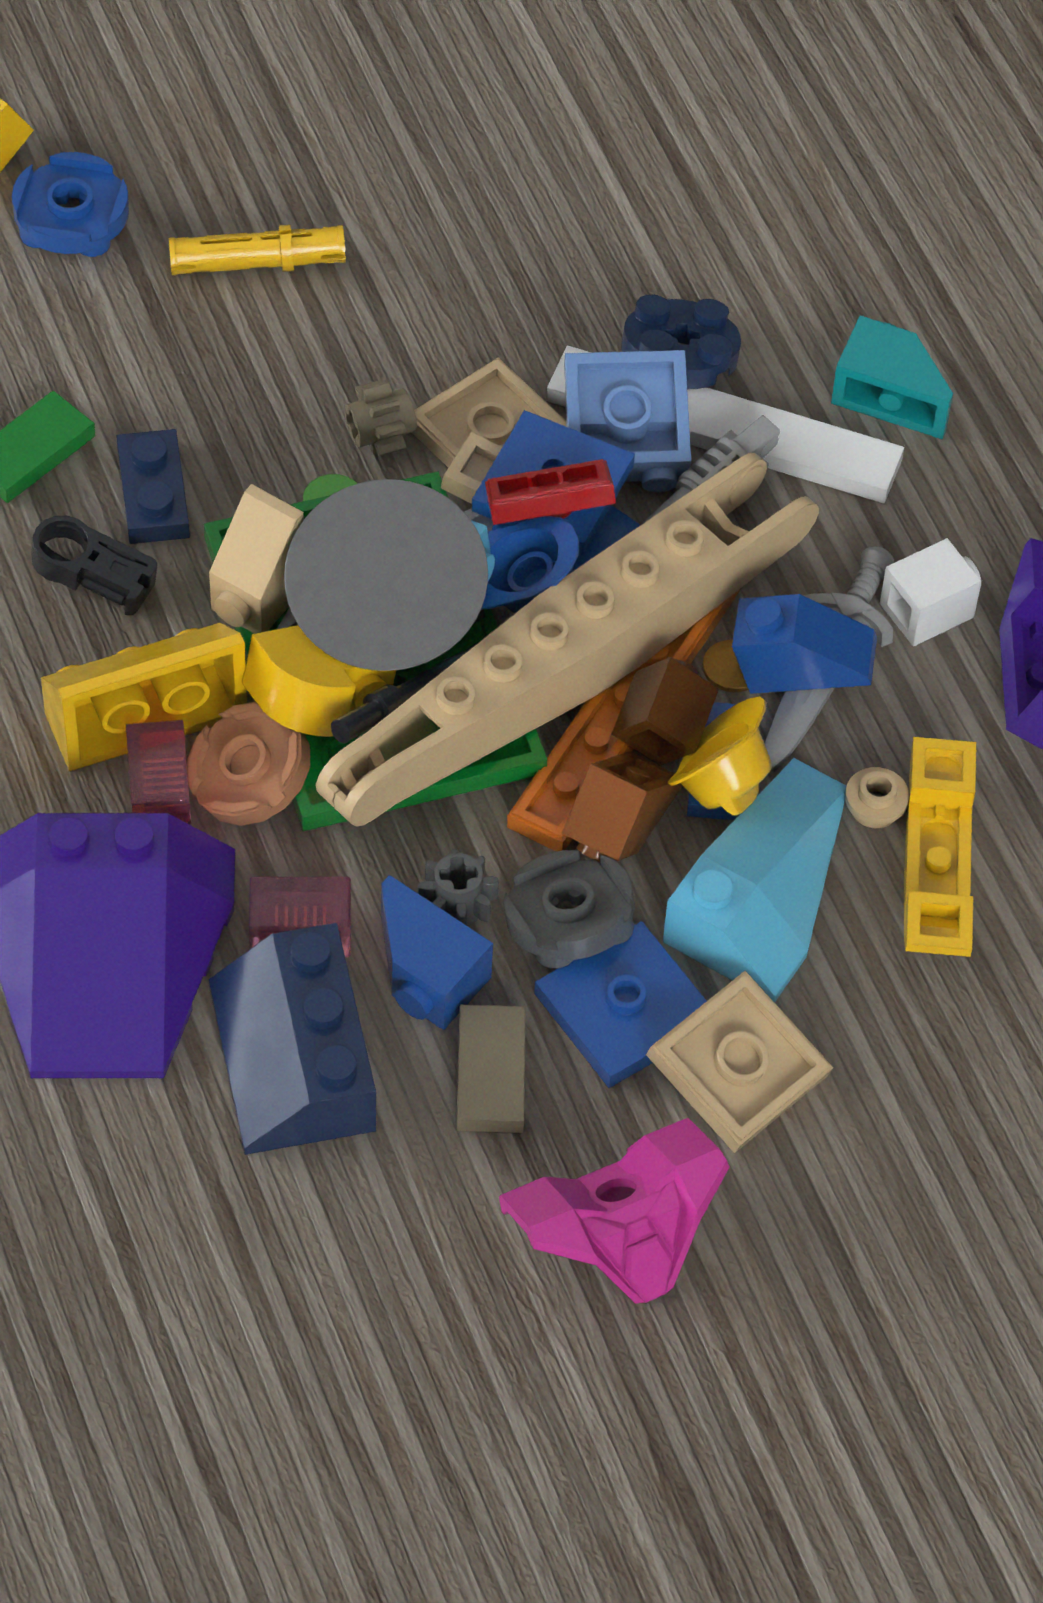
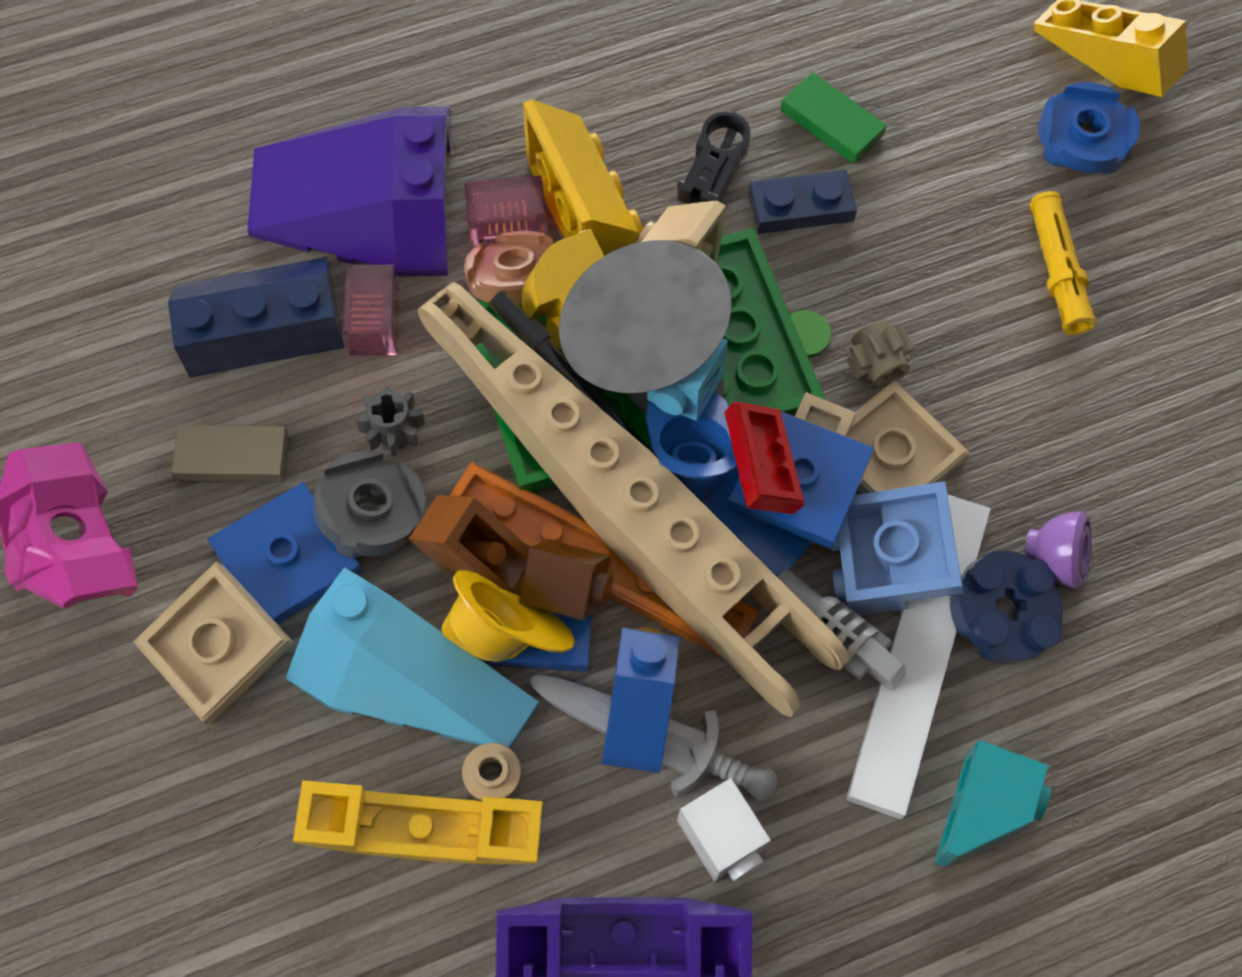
camera: 90 degrees right, 10 degrees up
blue slope [381,875,493,1030] -> none
none -> medium lavender brick [1025,511,1092,589]

